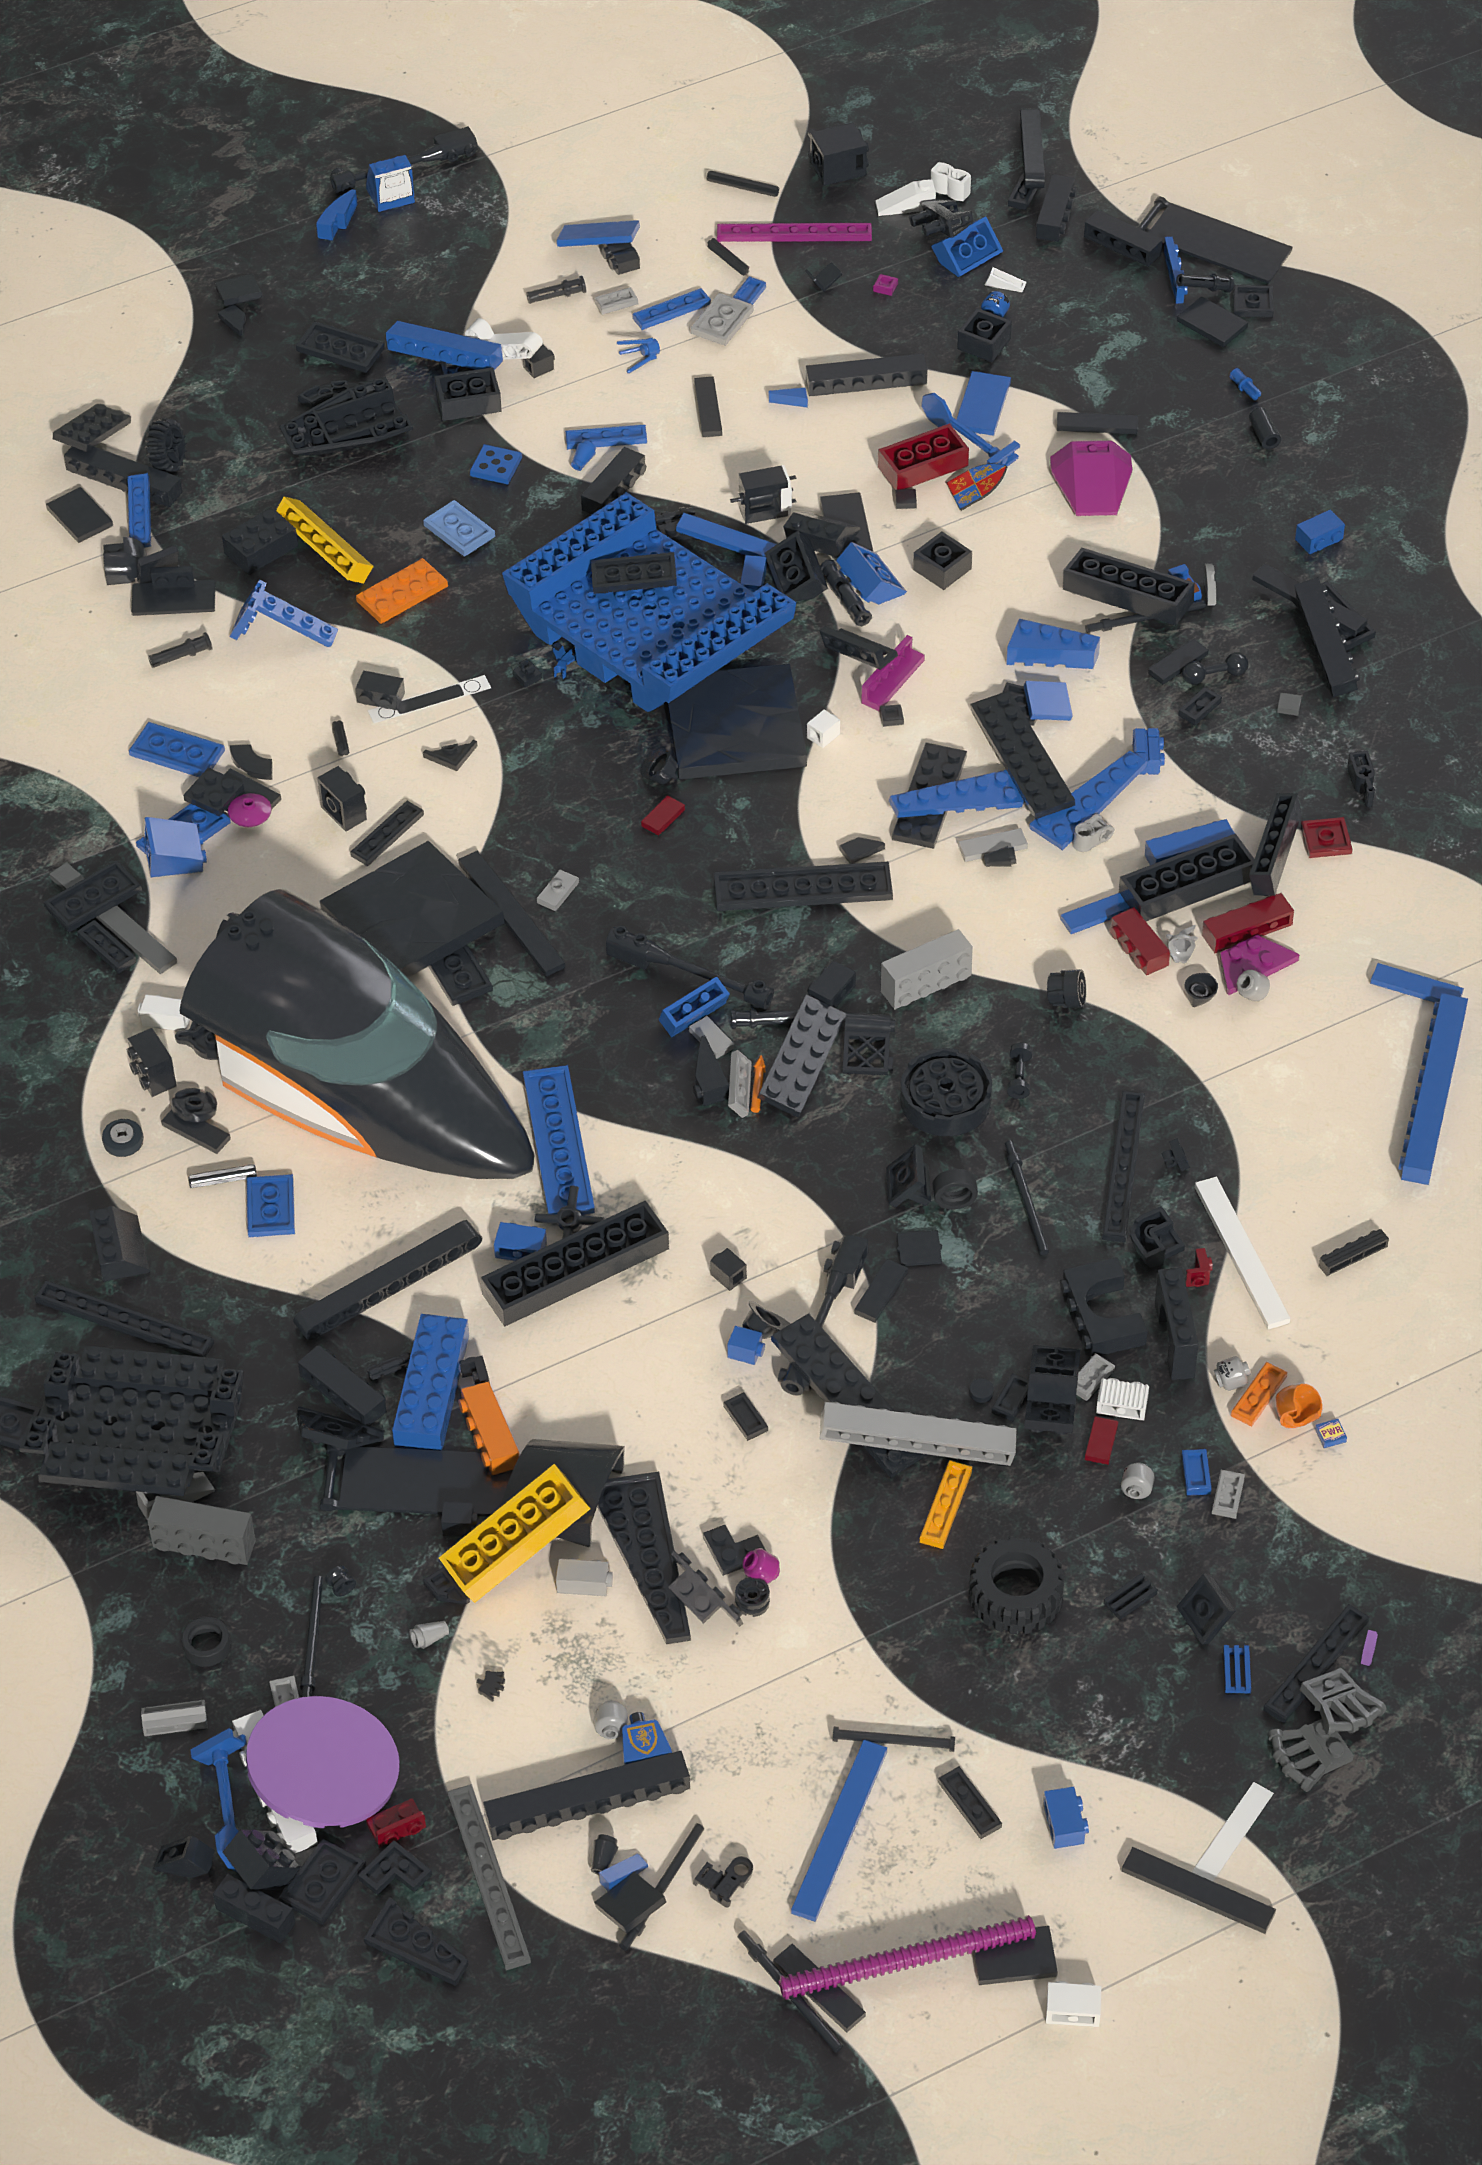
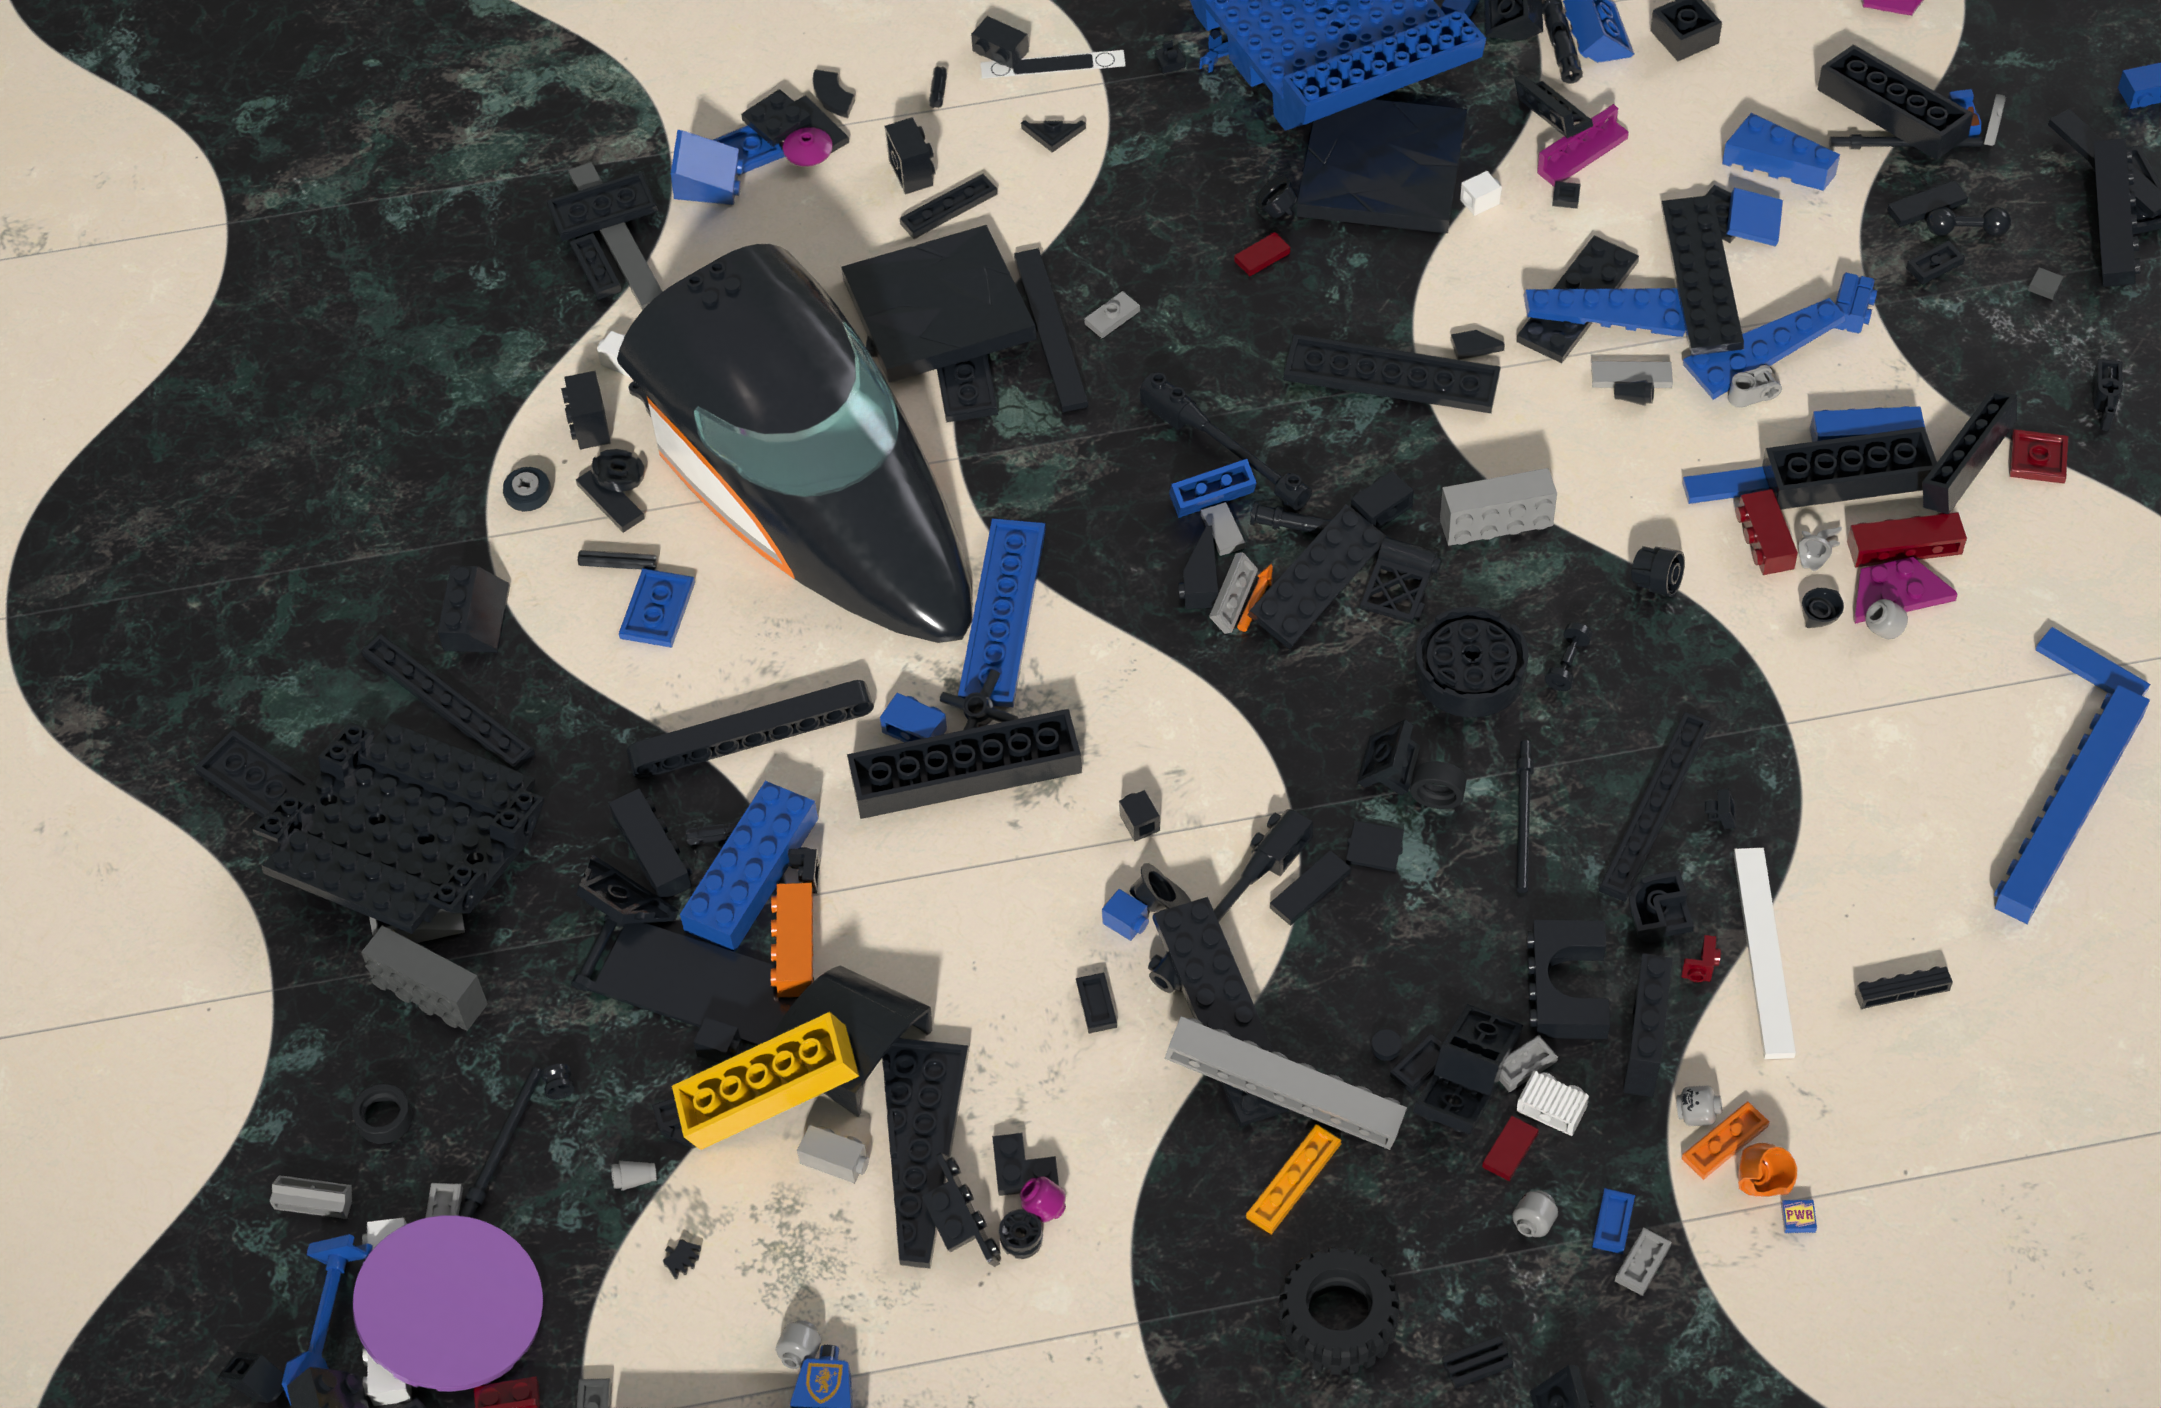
camera: 20 degrees right, 5 degrees up
blue tile [129,722,225,777] -> none

